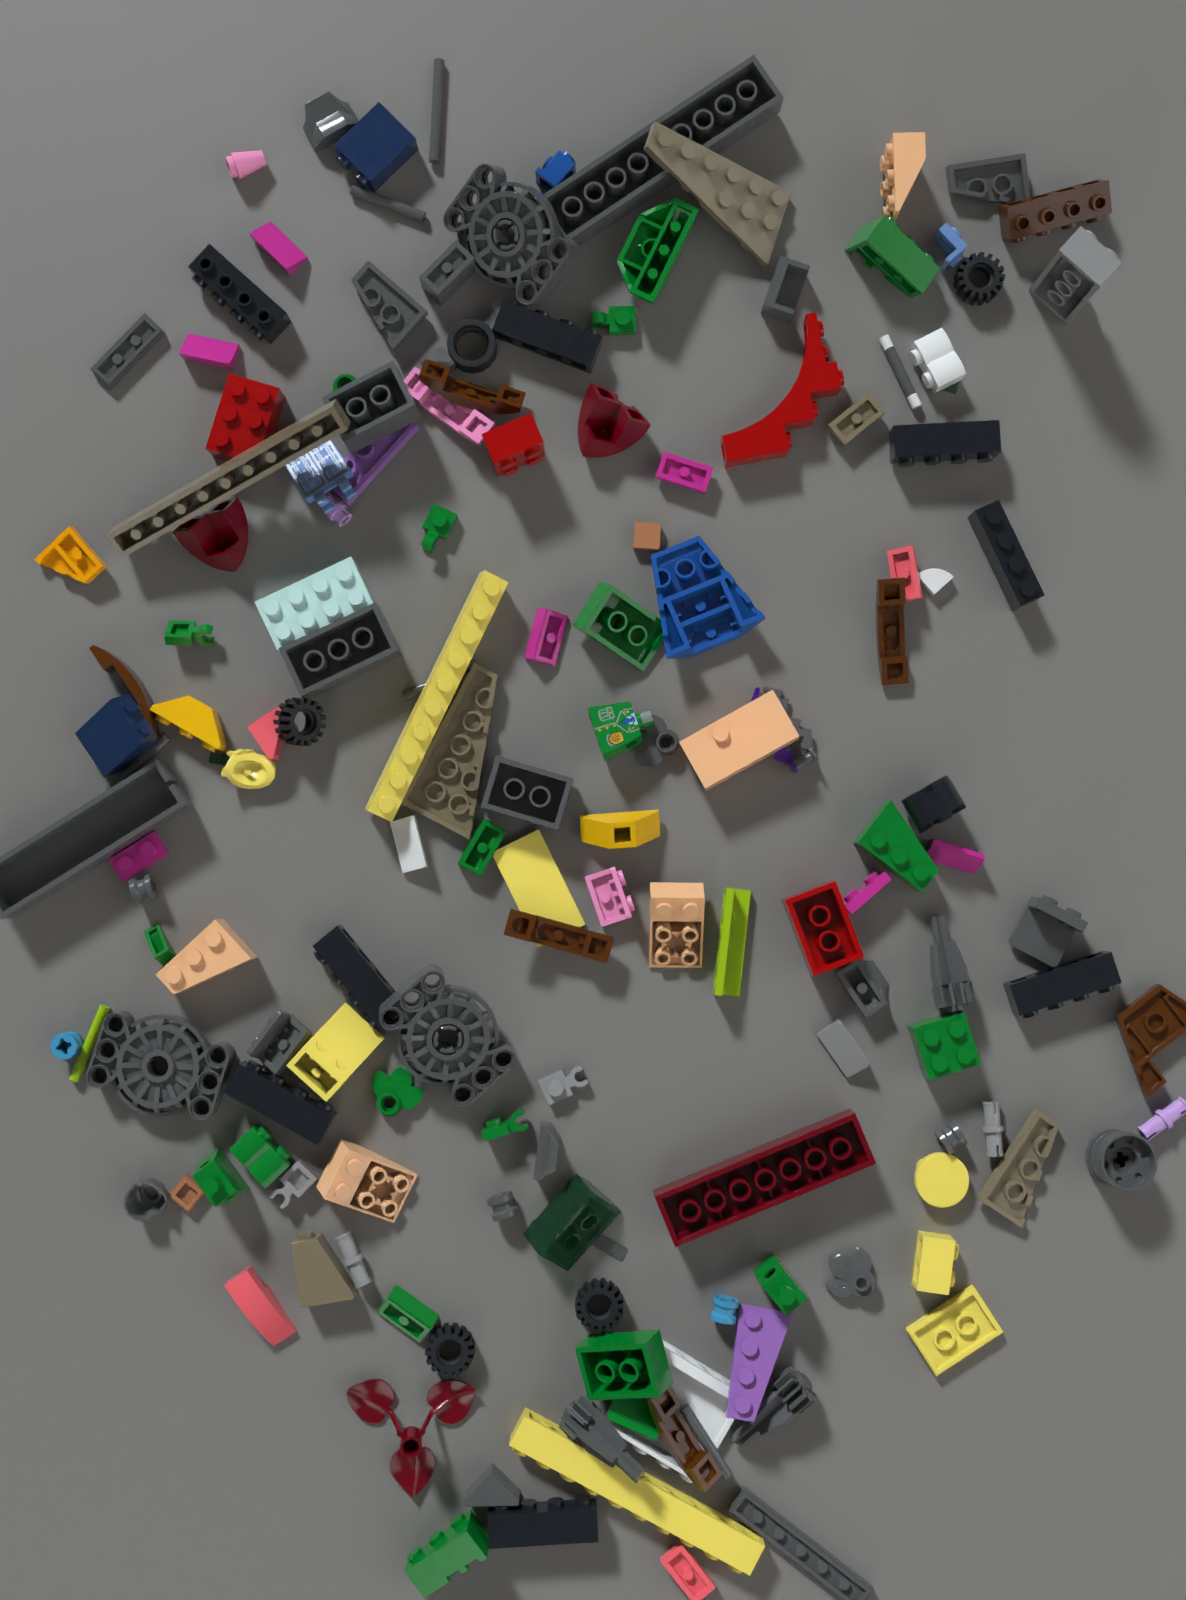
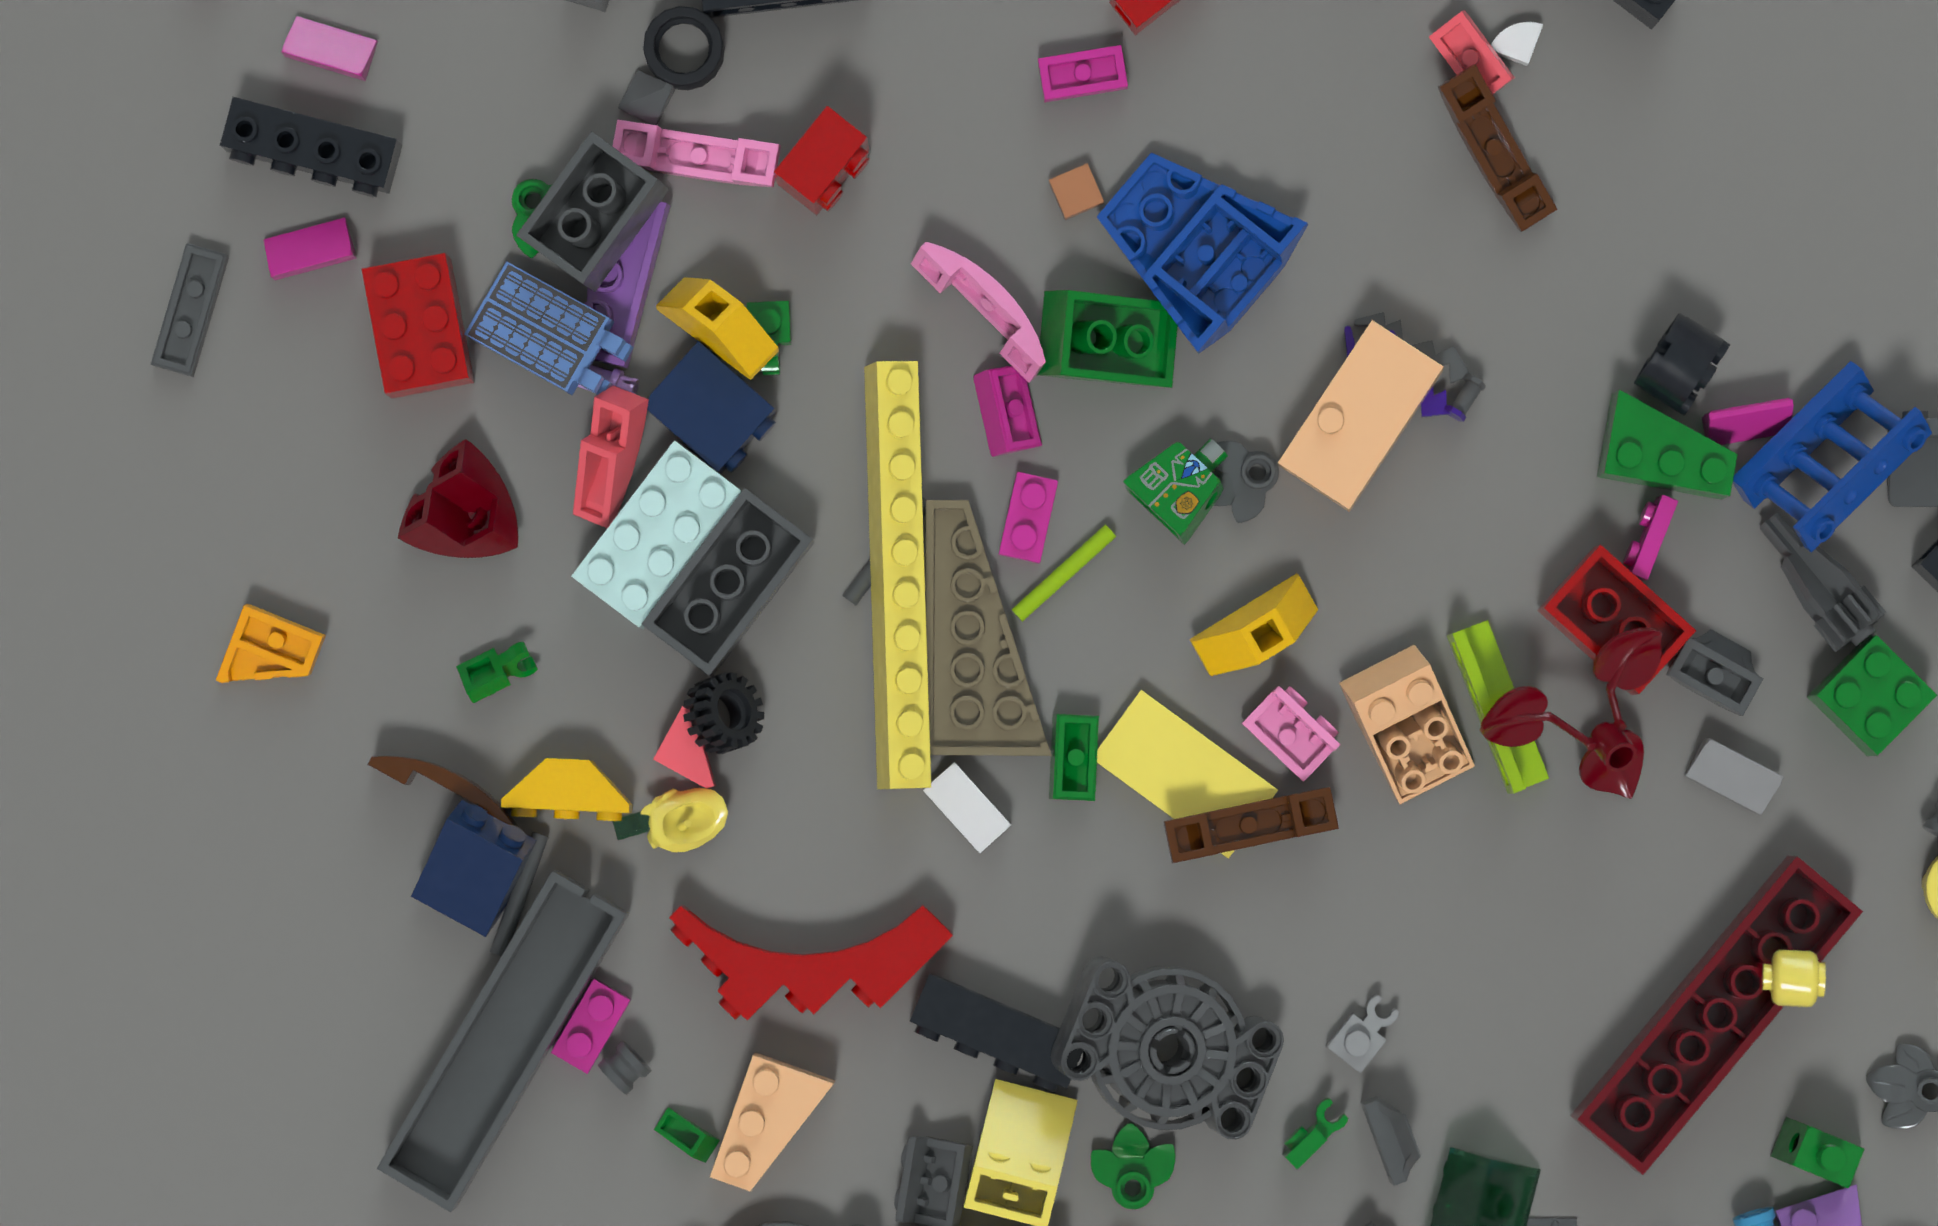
camera: 30 degrees left, 0 degrees up
dark tan brick [106,399,351,558] -> none
dark grey wing [351,260,428,353] -> none
reddish brown slope [419,359,526,414] -> none
dark grey brick [481,756,574,831] -> none
dark red brick [578,383,651,458] -> none
none -> coral slope [573,385,649,528]
none -> dark blue brick [647,341,776,475]
none -> yellow slope [656,277,779,380]
none -> red arch [669,905,953,1021]
none -> bright pink slope [911,242,1046,383]
none -> dark pink plate [999,472,1058,564]
none -> lime bar [1011,525,1116,622]
none -> dark red plant [1480,628,1663,799]
none -> blue fence [1733,361,1932,552]
none -> light yellow head [1762,950,1826,1007]

